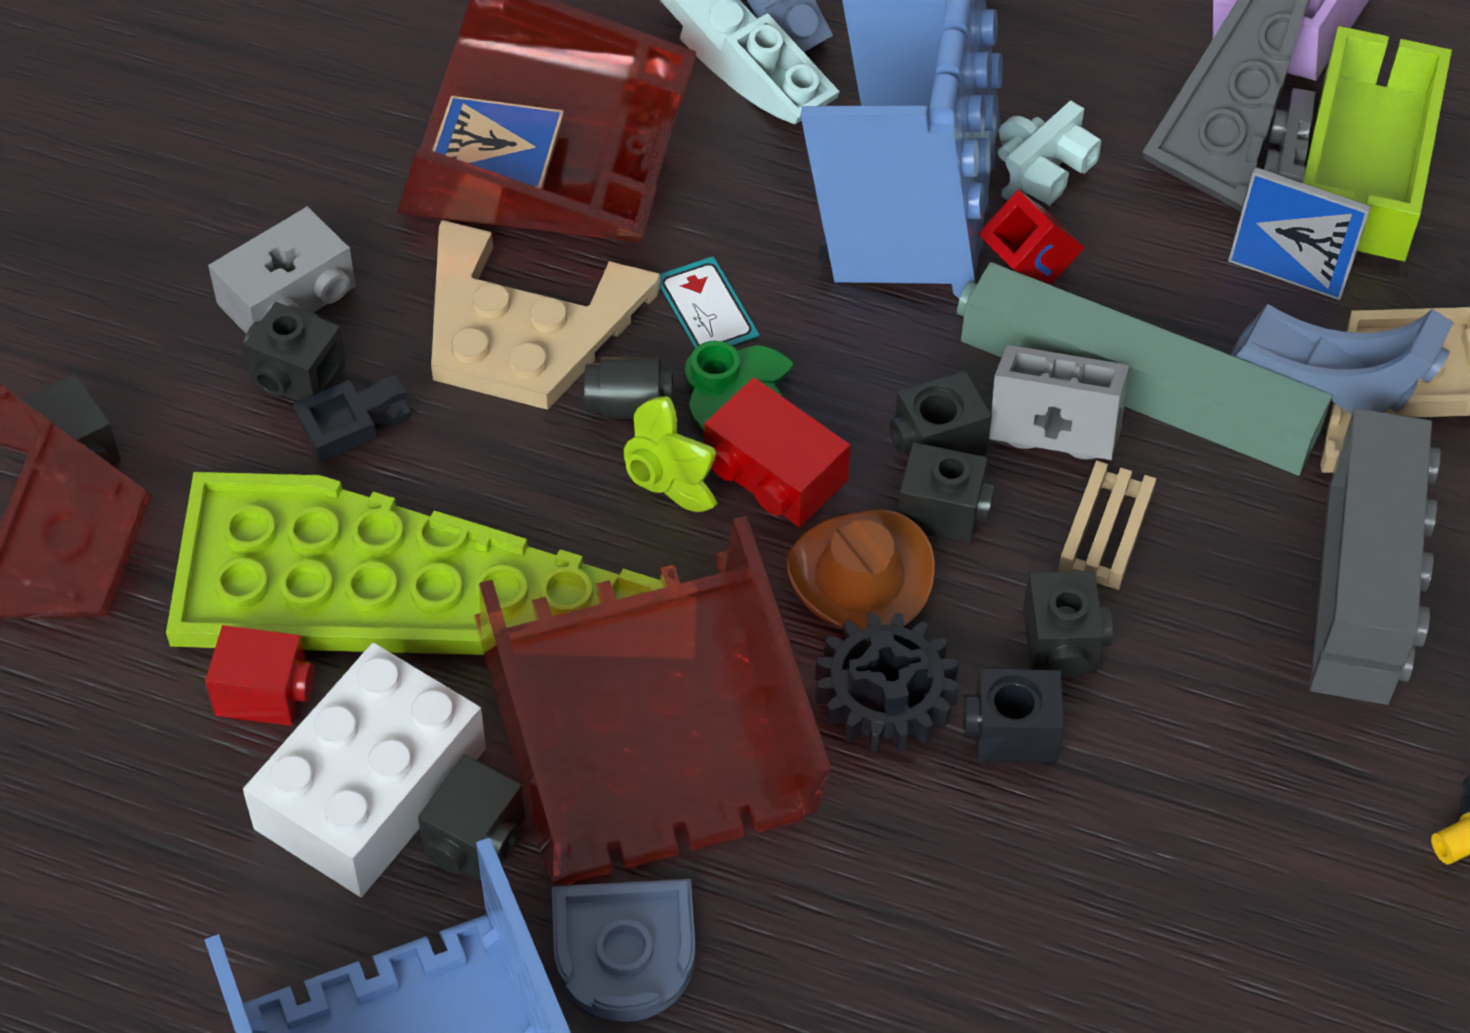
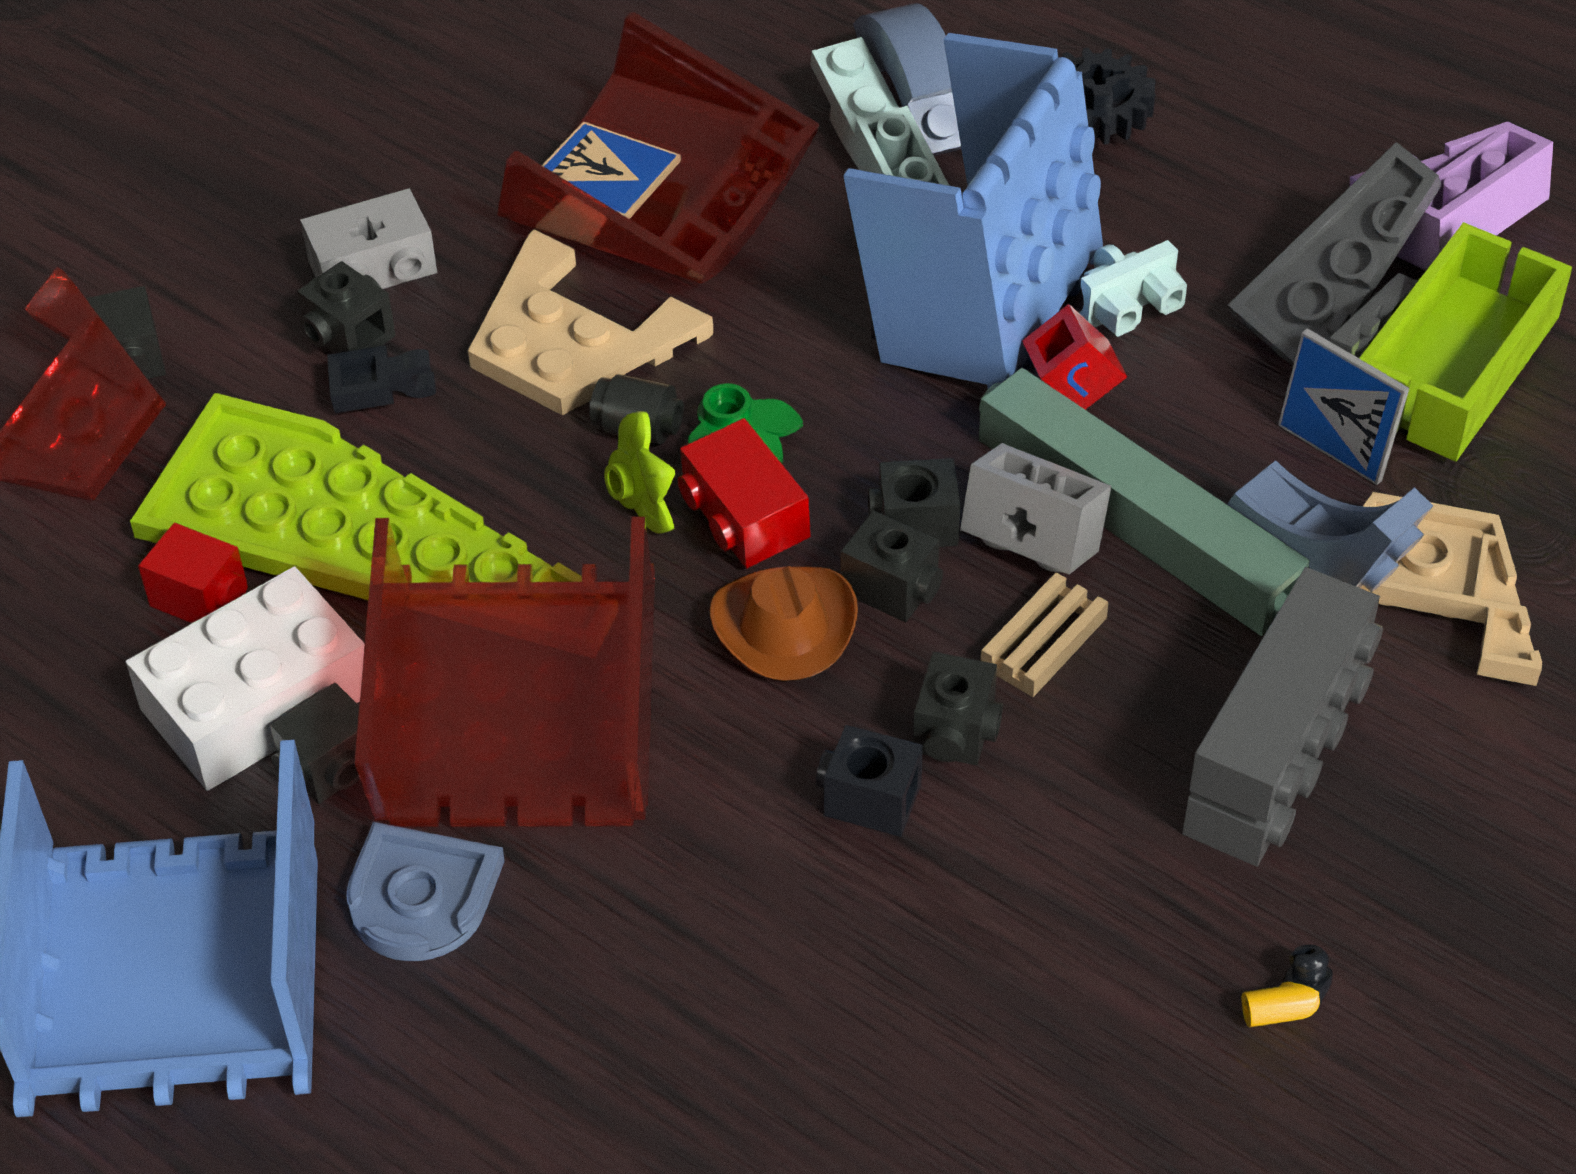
camera: 20 degrees right, 5 degrees down
white sticker [660,256,760,348] -> none
black gear [815,612,960,752] -> none

